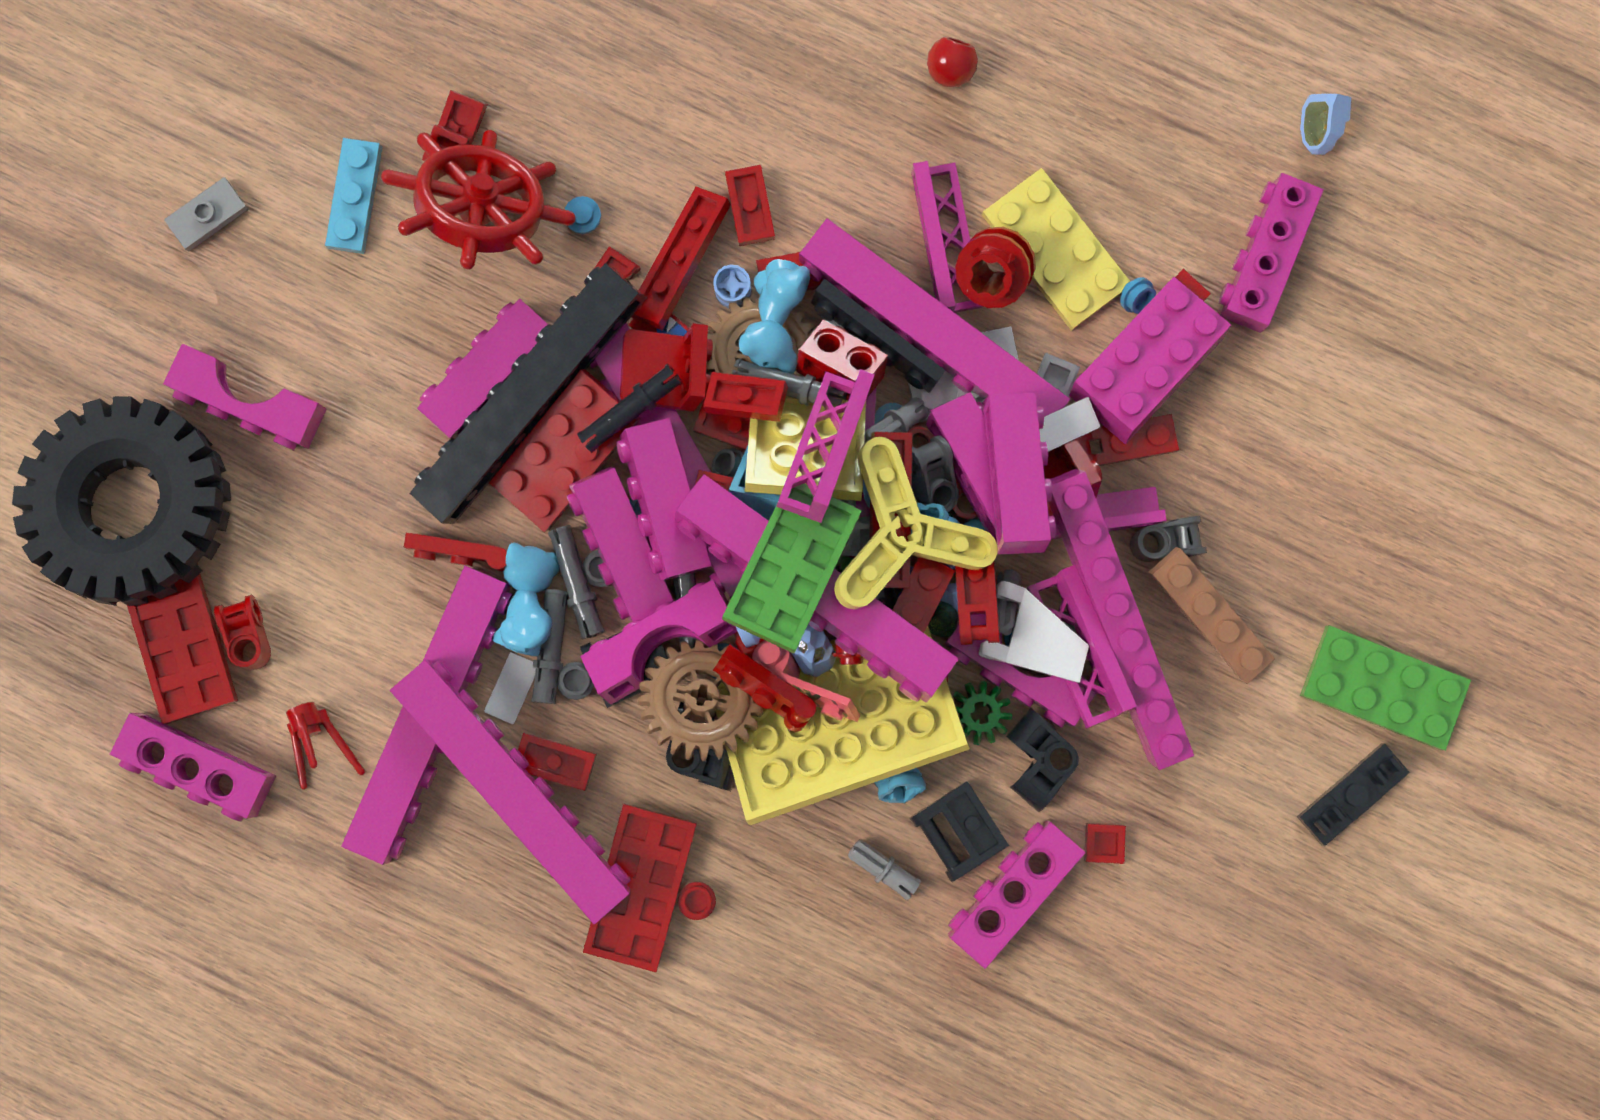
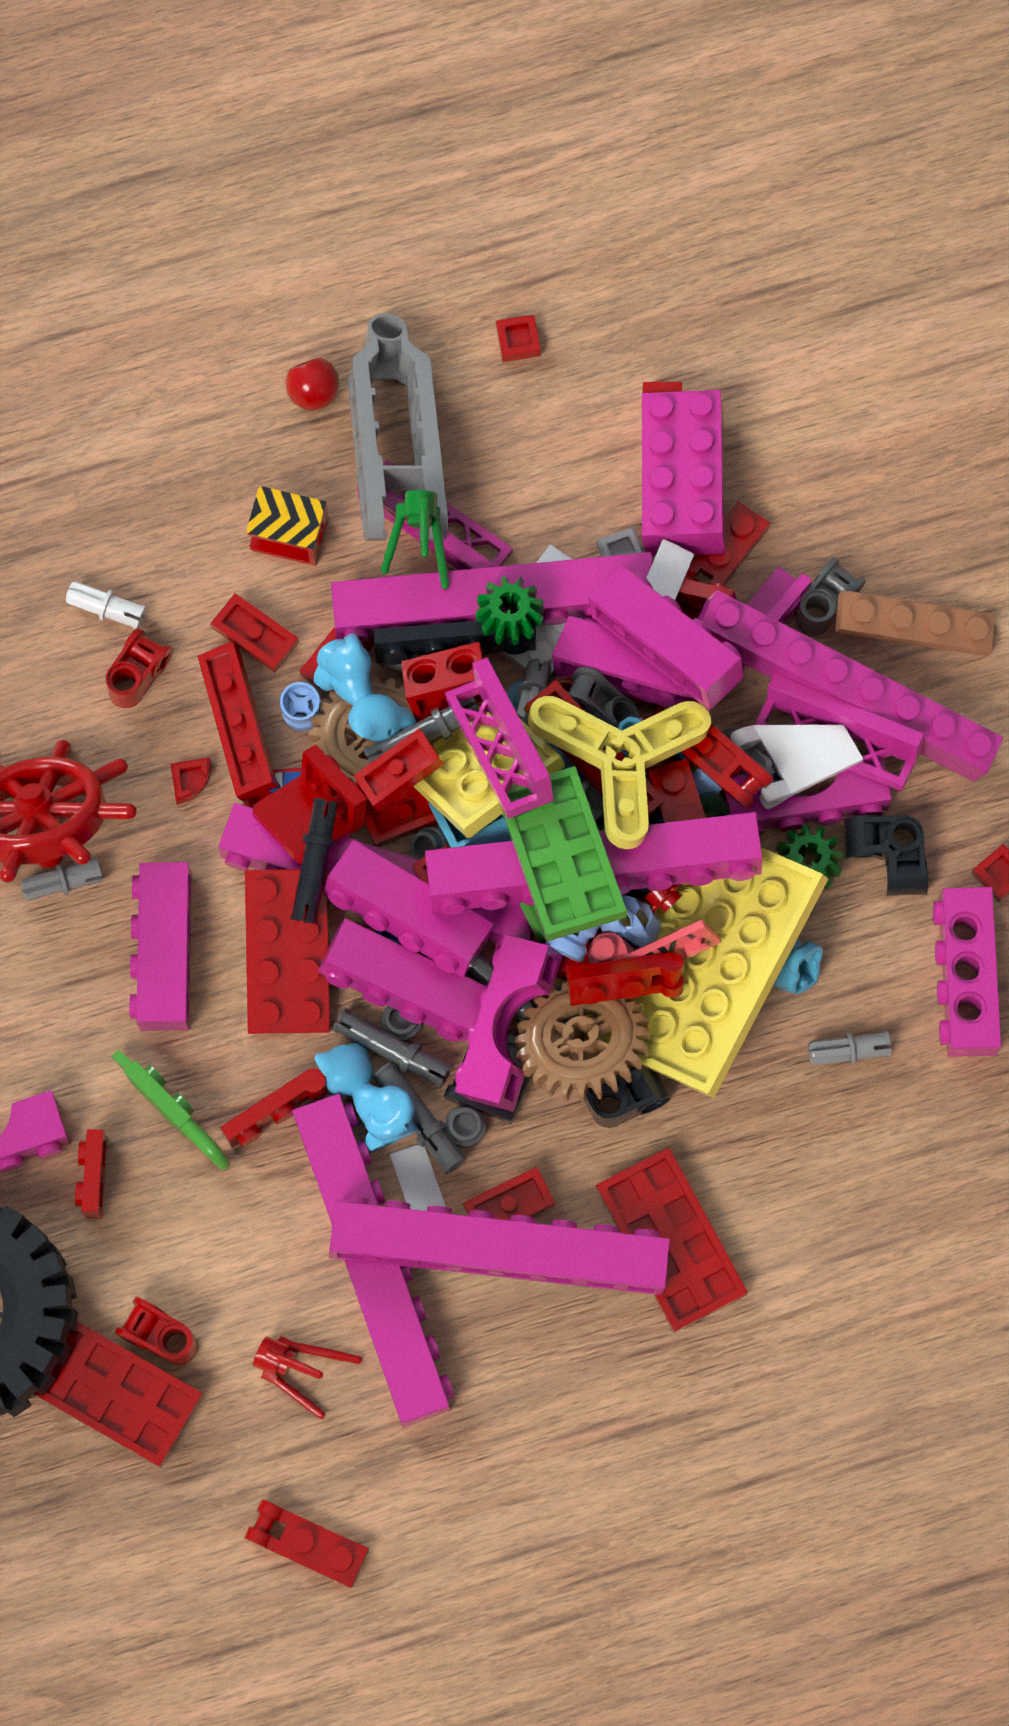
camera: 45 degrees left, 10 degrees down
dark pink brick [109,713,276,822] -> none
black brick [409,263,647,524] -> none
dark azure plate [565,196,601,234] -> none
red plate [678,881,716,920] -> none
black plate [910,781,1009,882] -> none
red piece [955,227,1036,308] -> none
light yellow plate [982,168,1130,331] -> none
dark azure plate [1120,277,1156,314] -> none
dark pink brick [1218,173,1324,333] -> none
light blue rock [1300,94,1351,155] -> none
none -> light grey axle [20,857,103,900]
none -> white axle [66,581,146,629]
none -> red plate [75,1129,108,1219]
none -> red piece [106,627,173,708]
none -> bright green plate [111,1049,230,1171]
none -> red plate [244,1499,369,1588]
none -> piece [246,486,329,566]
none -> light grey piece [348,313,448,541]
none -> green plant [380,490,449,590]
none -> green gear [475,575,544,646]
none -> red tile [496,314,541,362]

